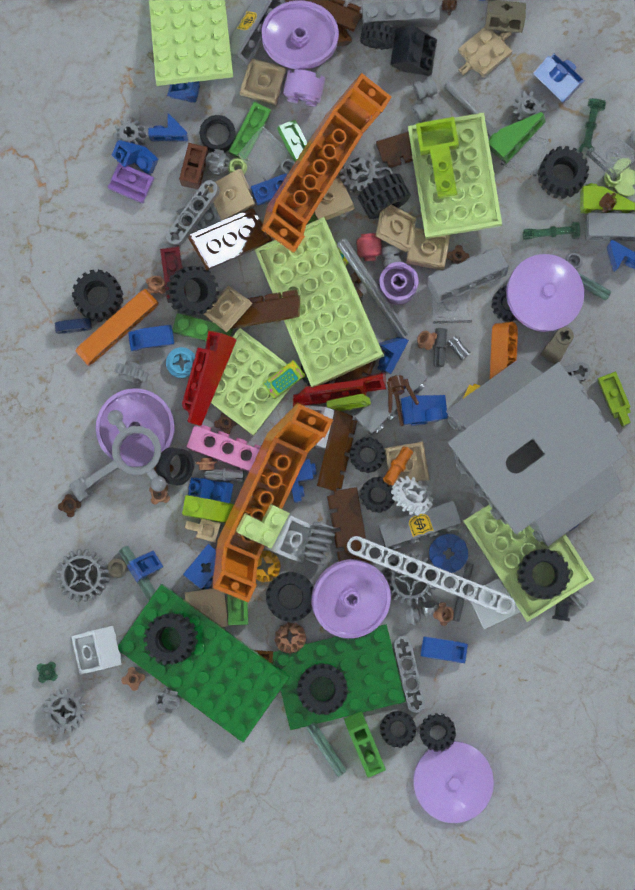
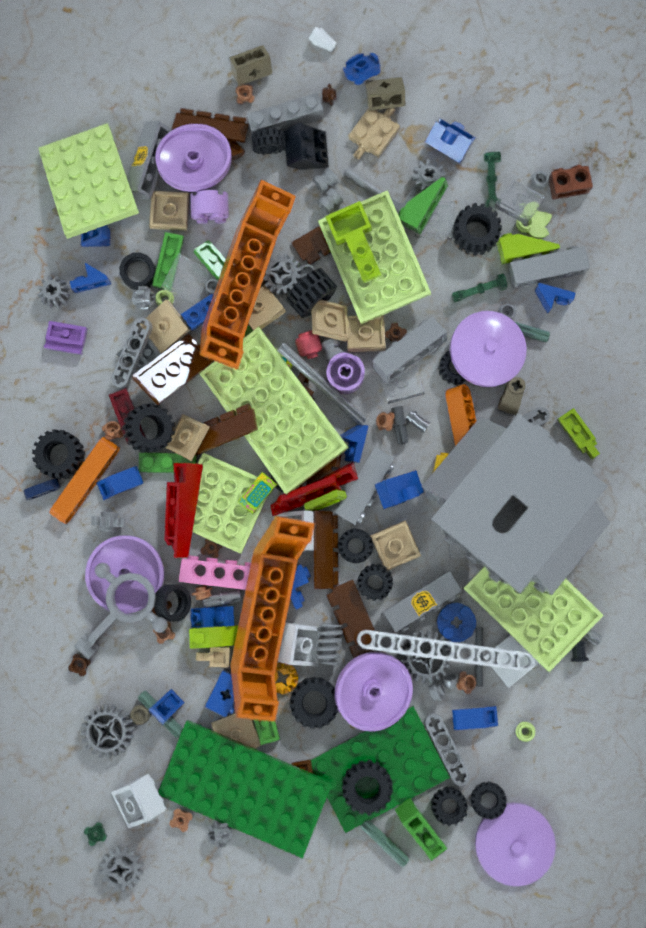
camera: 10 degrees left, 0 degrees up
blue slope [112,140,159,175] -> none
black tyre [144,613,198,665] -> none
medium azure gear [166,347,195,378] -> none
copper brick [179,143,209,190] -> none
yellowish green plate [236,504,290,549] -> none
nougat gear [274,622,306,653] -> none
orange pin [383,446,413,485] -> none
reddish brown plant [387,375,419,426] -> none
white gear [391,476,433,516] -> none
black tyre [517,549,571,600] -> none
reddish brown plate [599,192,617,213] -> none
none -> yellowish green plate [515,721,535,742]

